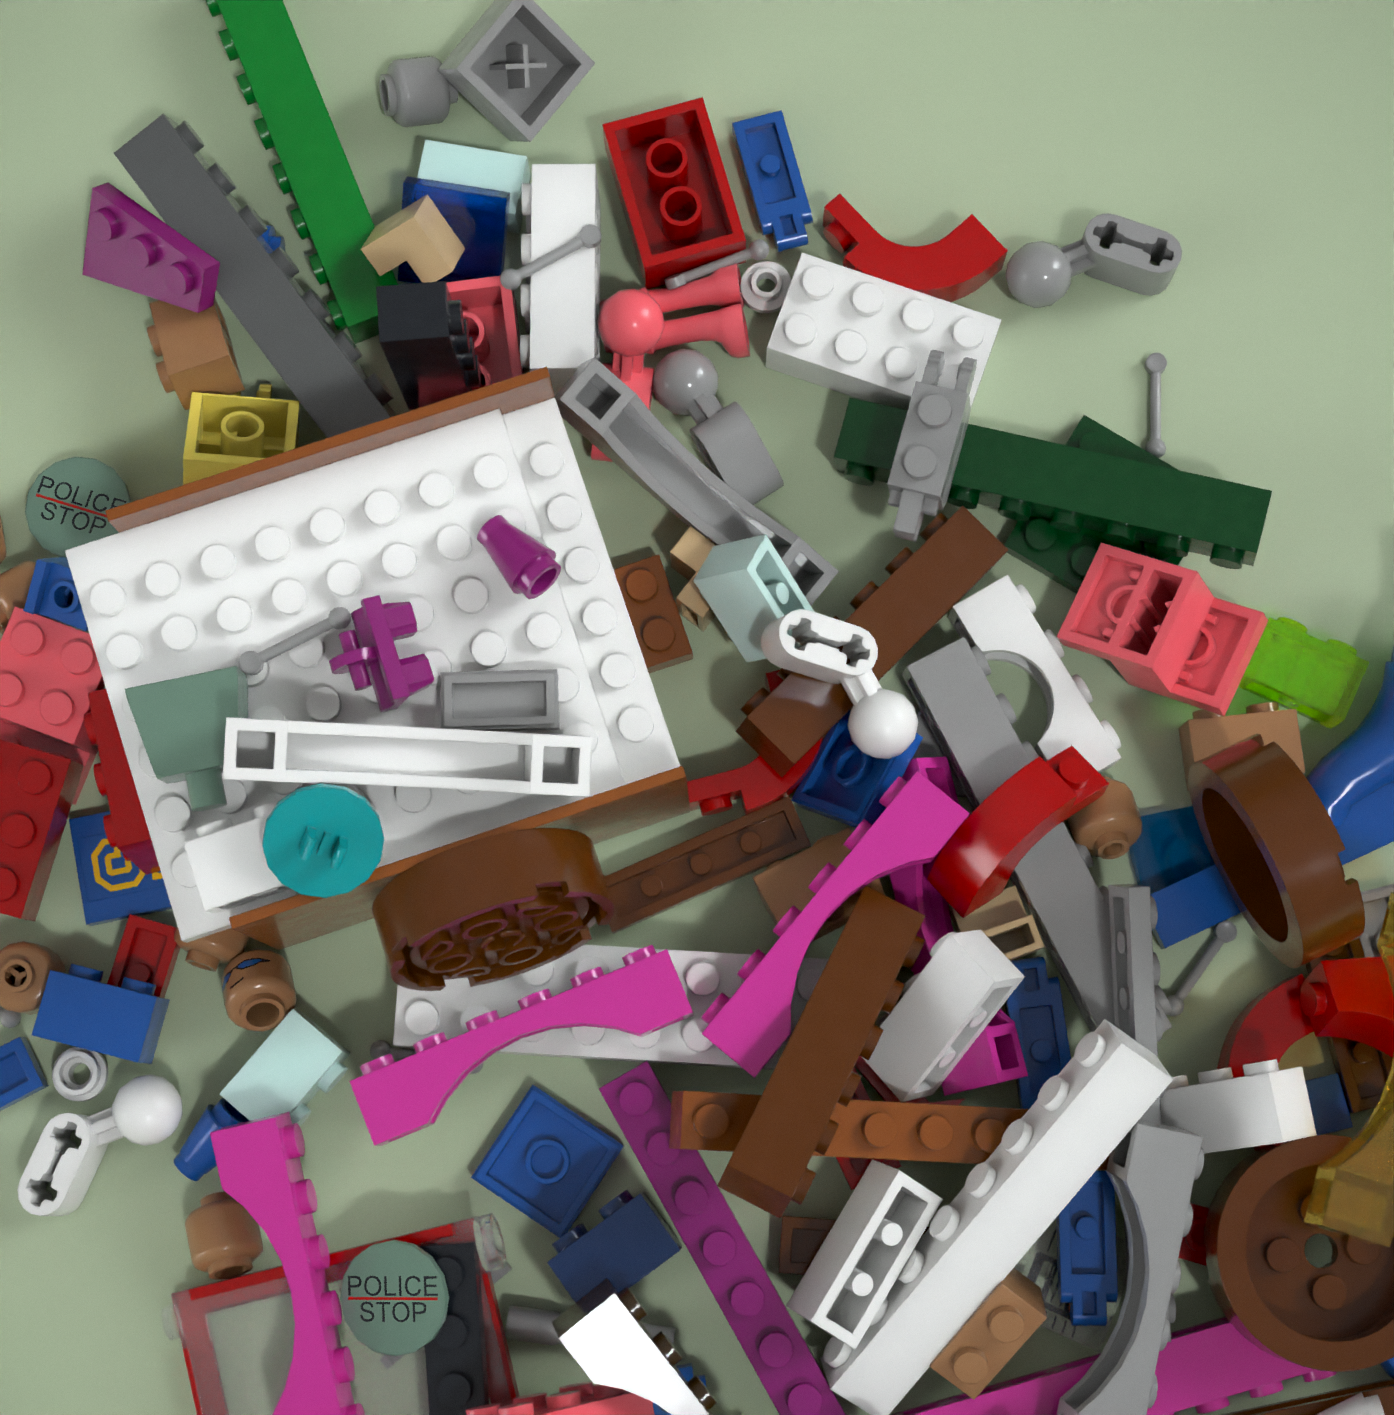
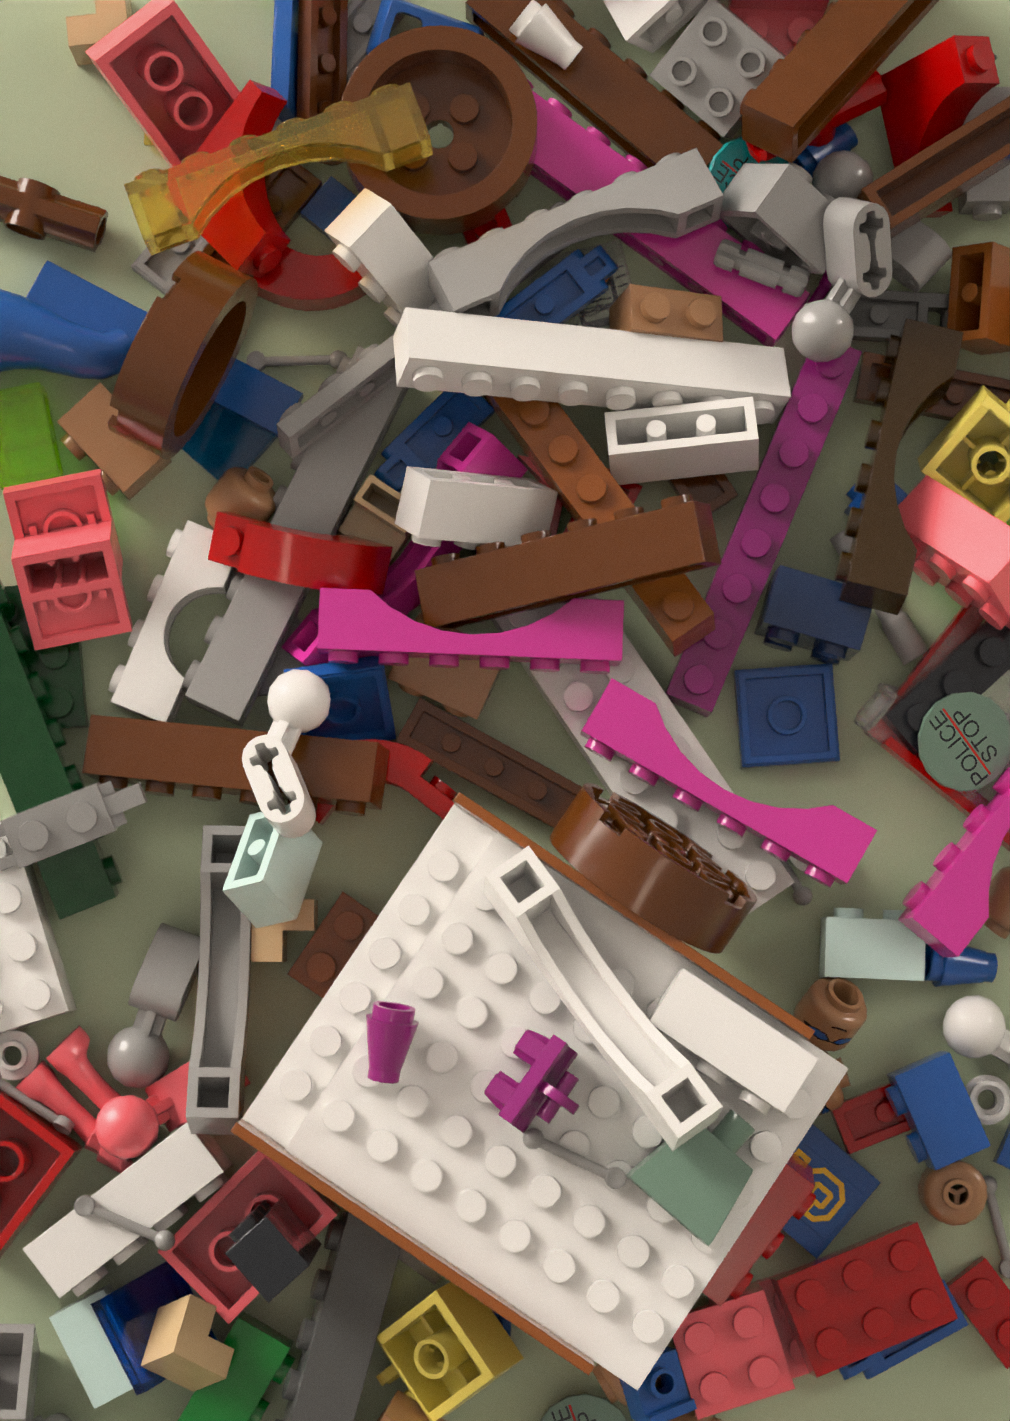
camera: 135 degrees left, 5 degrees up
teal piece [262,783,384,898] -> none
light grey tile [440,669,560,731] -> none

